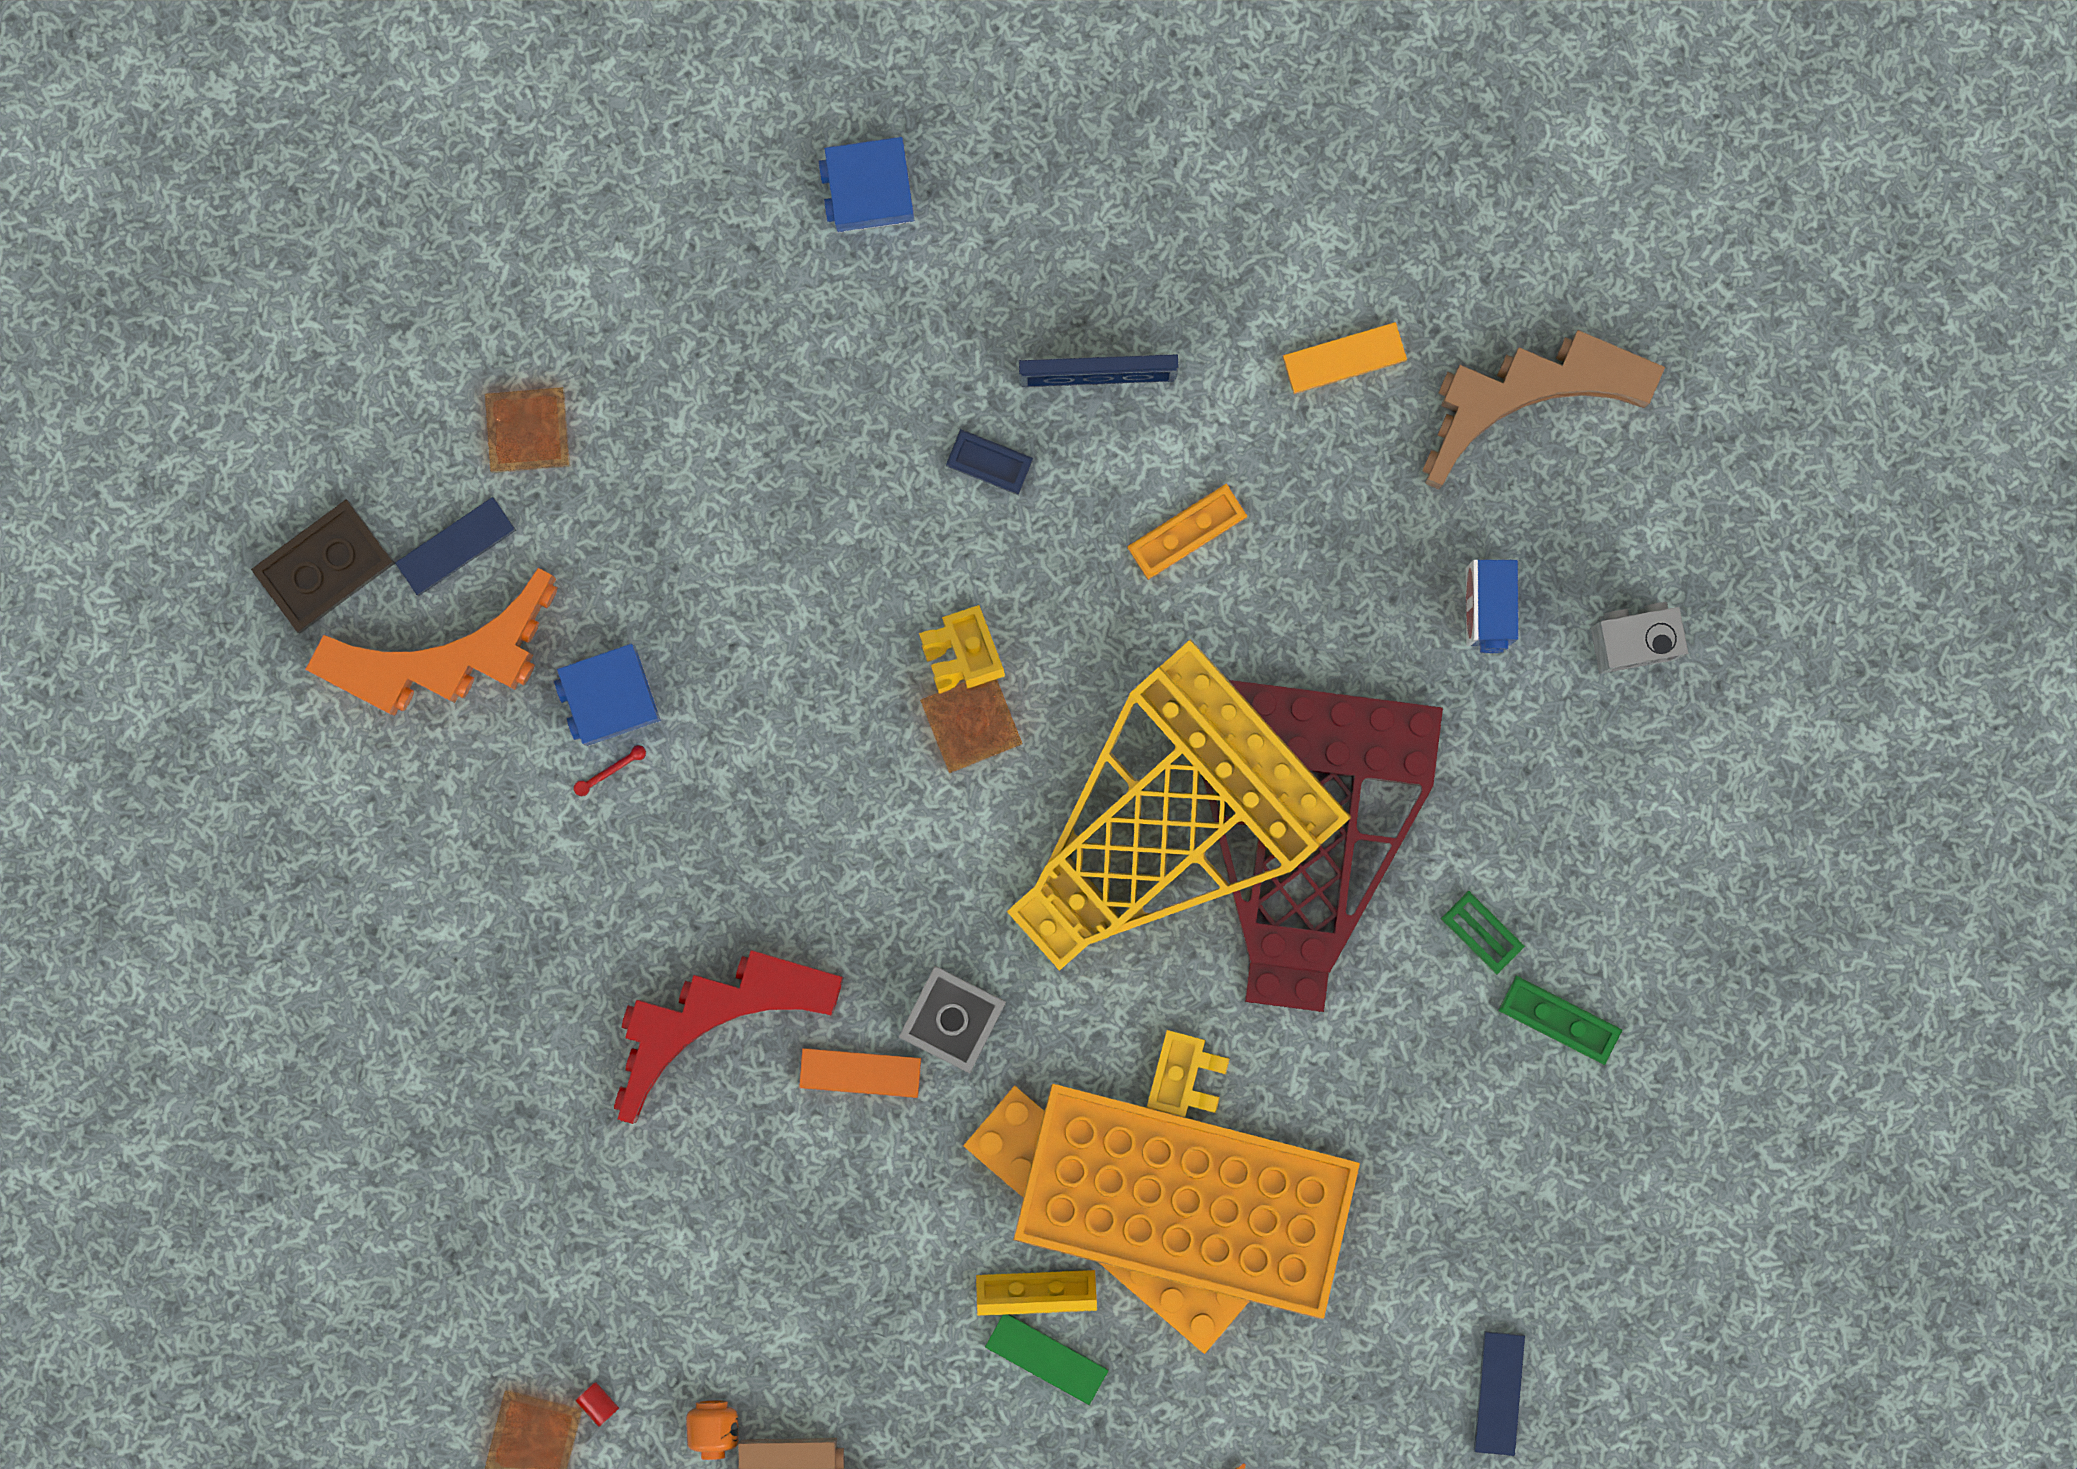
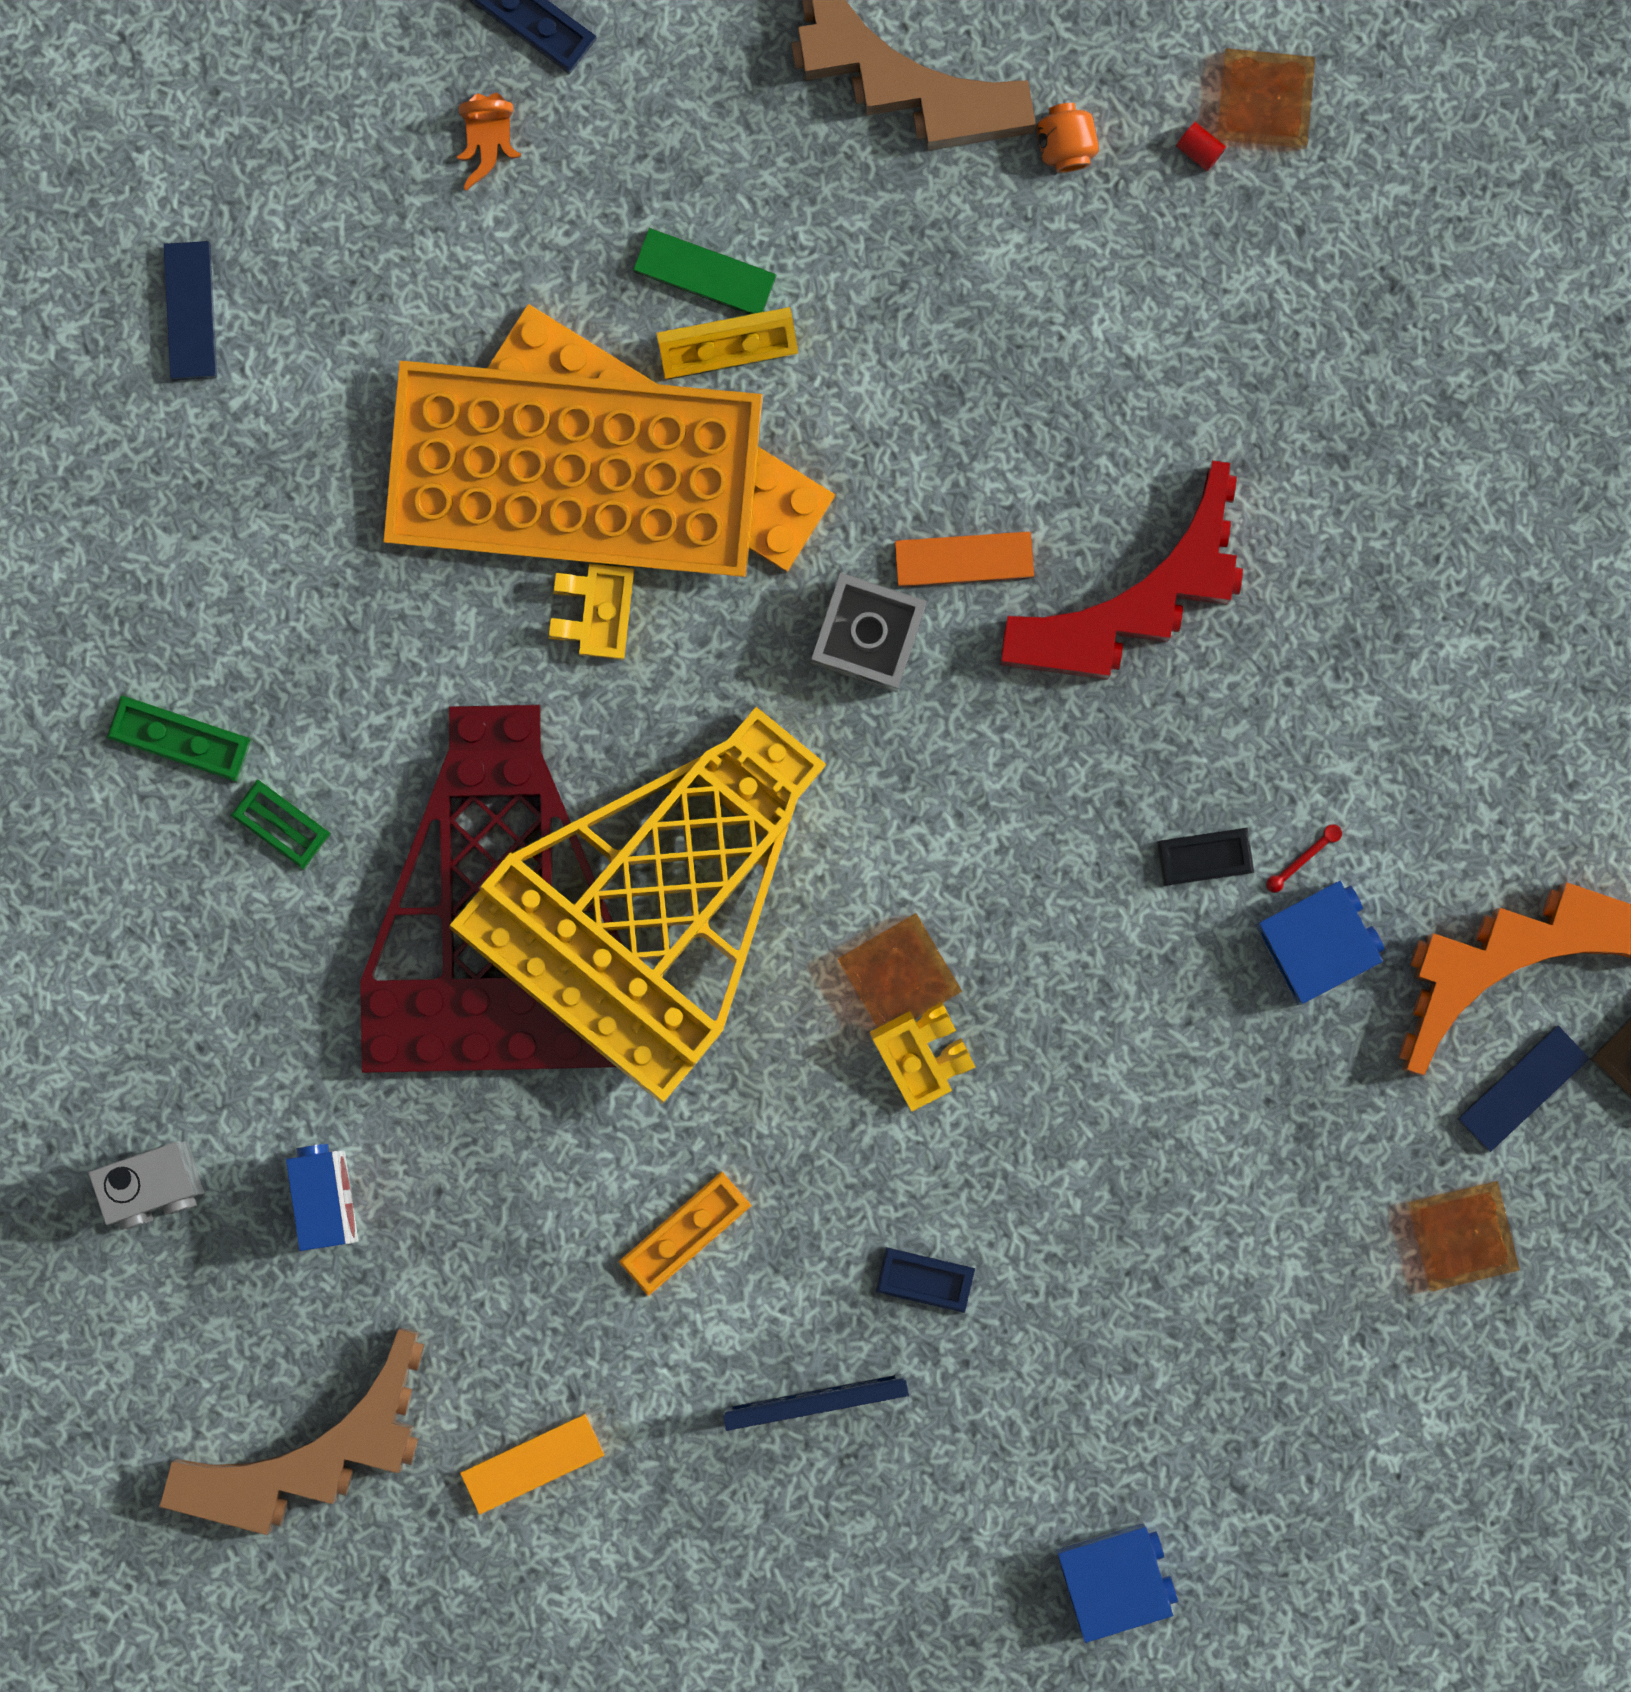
camera: 165 degrees right, 0 degrees up
none -> black tile [1157,828,1255,886]

